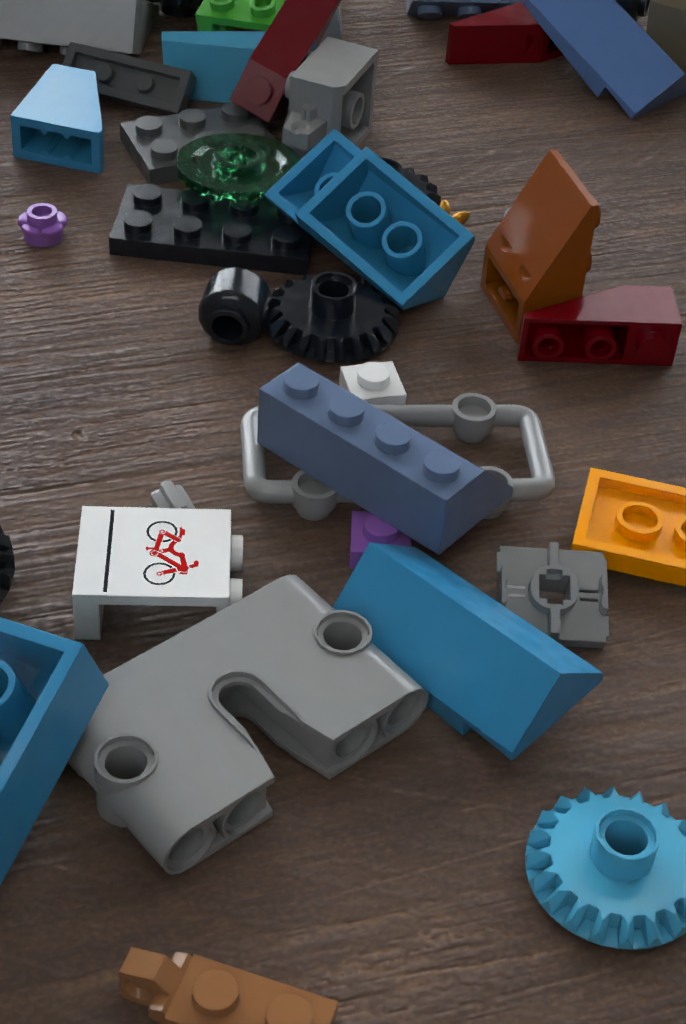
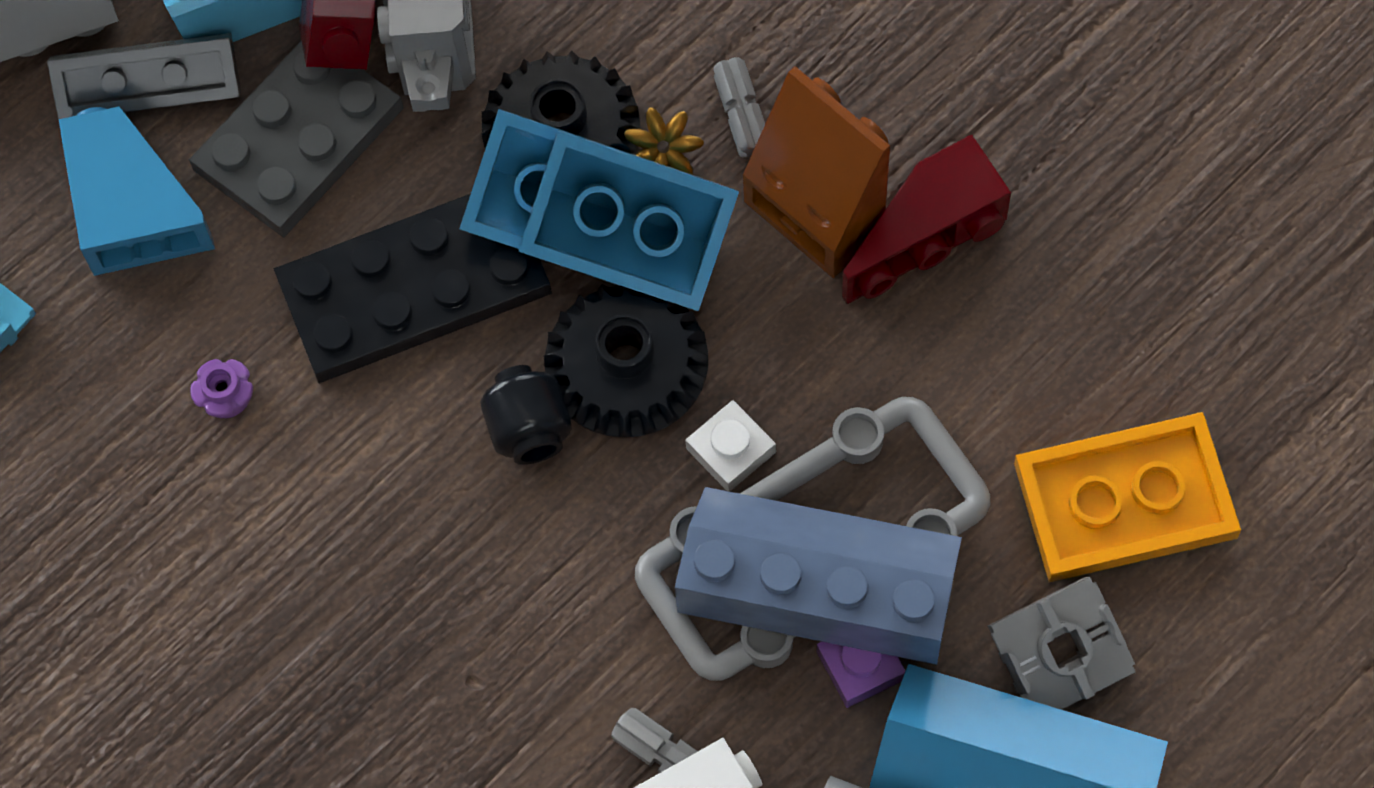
camera: 20 degrees left, 25 degrees up
clear green gear [176,133,300,203] -> none

